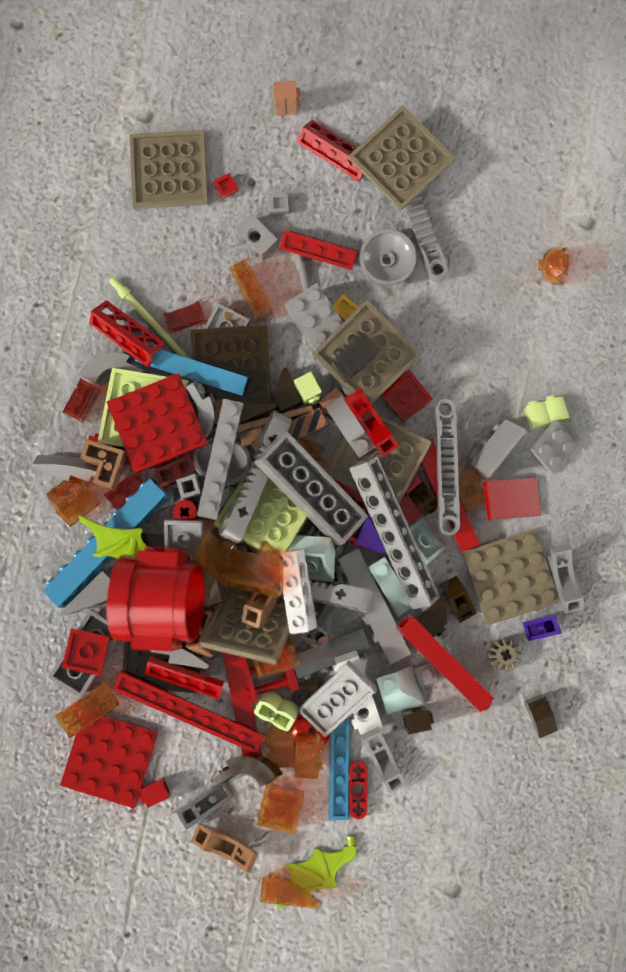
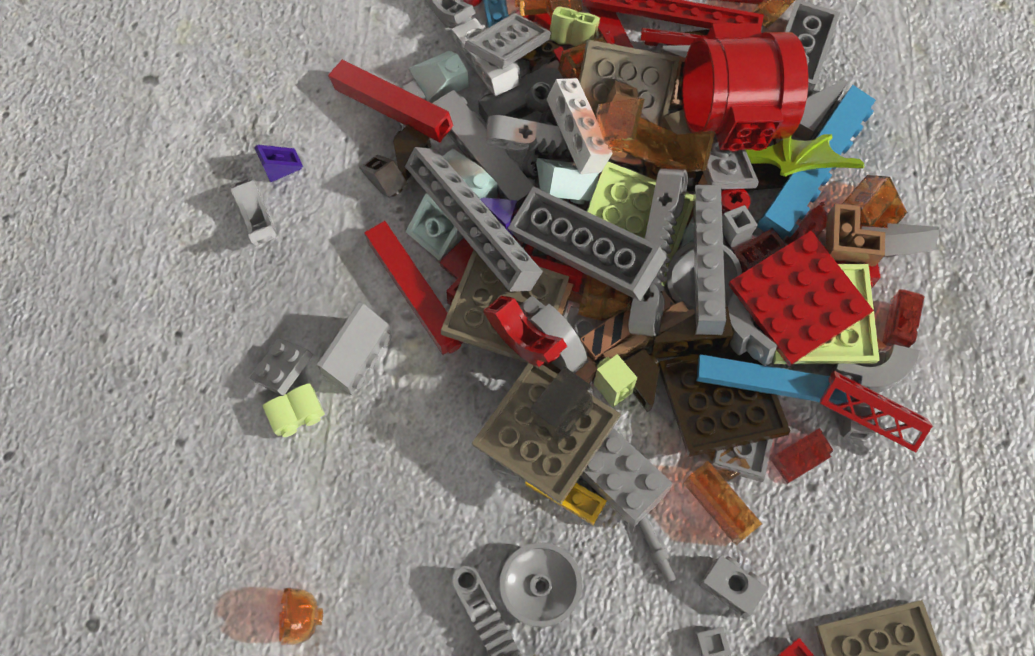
camera: 170 degrees right, 15 degrees down
red plate [62,628,111,676] -> none
yellowish green bar [109,277,191,359] -> none
red fence [279,230,358,270] -> none
red plate [381,370,433,423] -> none
dark brown brick [402,706,434,735] -> none
dark brown bracket [408,482,438,516] -> none
light grey gear [435,398,460,536] -> none
clear orange brick [458,468,486,513] -> none
dark tan plate [462,529,560,626] -> none
red tile [483,478,541,520] -> none
dark tan gear [488,638,522,671] -> none
dark brown slope [524,694,558,738] -> none

